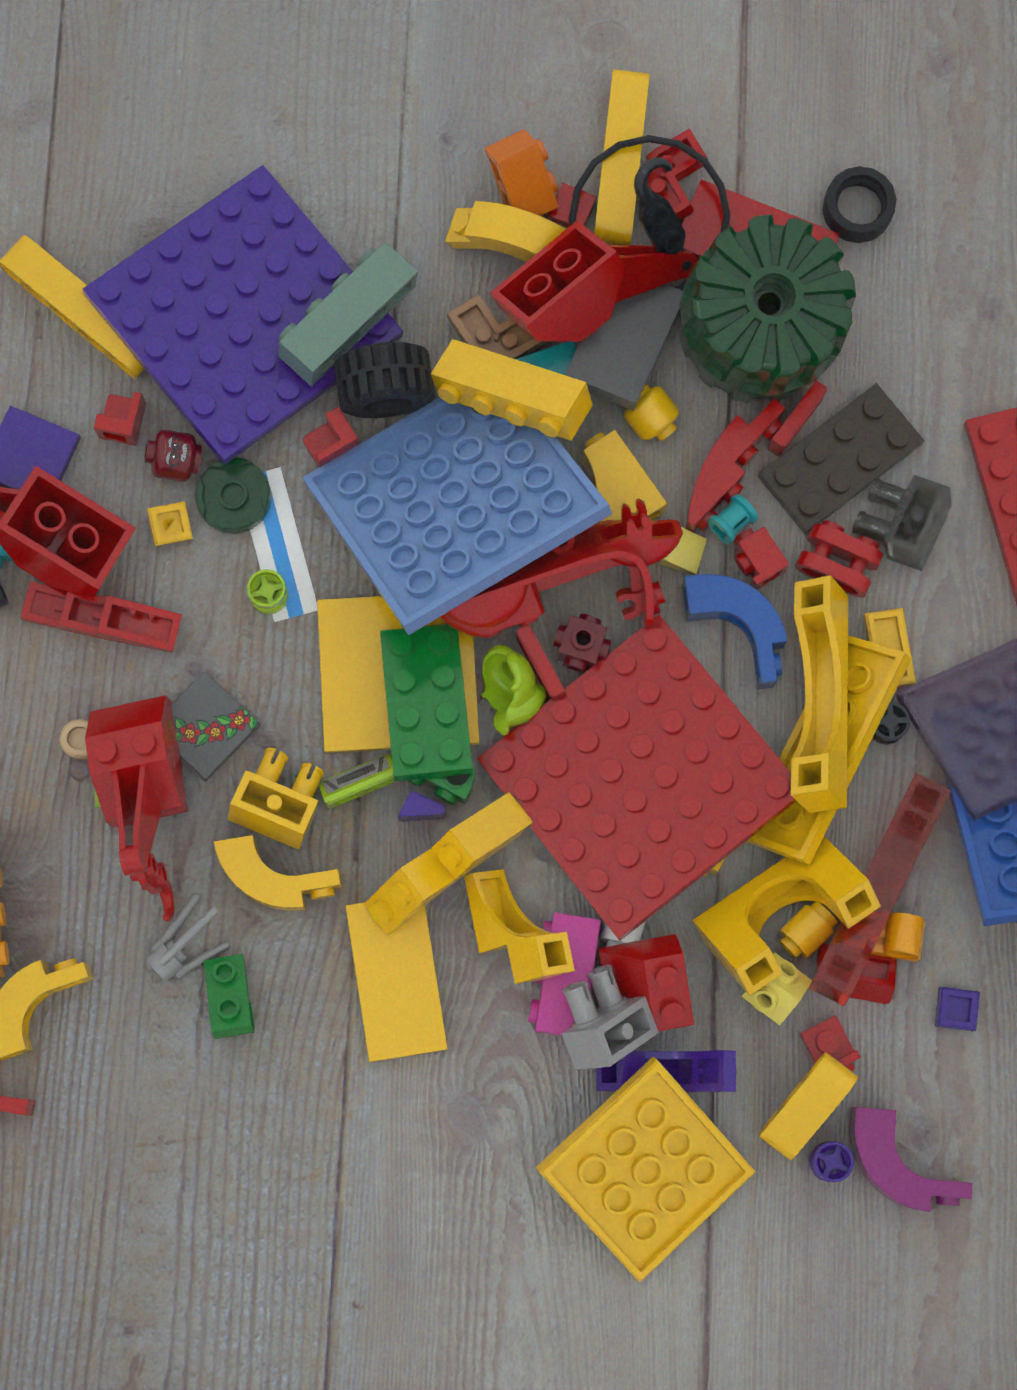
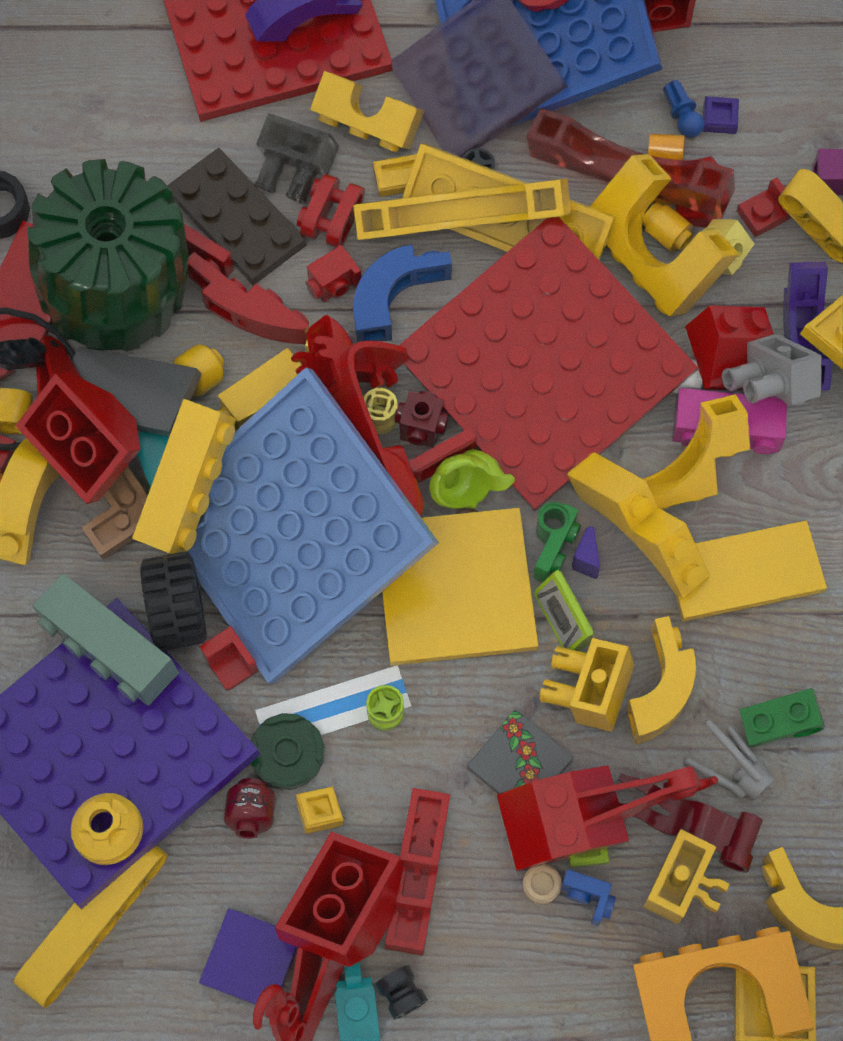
camera: 90 degrees left, 10 degrees down
red panel [94,392,146,446] -> none
green plate [380,624,473,782] -> none
teal bush [707,494,758,545] -> none
none -> yellow piece [71,793,144,865]
none -> yellow arch [310,71,424,153]
none -> light yellow wheel [363,388,398,434]
none -> blue bracket [561,869,616,926]
none -> dark red flag [618,773,763,873]
none -> yellow brick [643,829,730,924]
none -> blue axle [663,80,704,138]

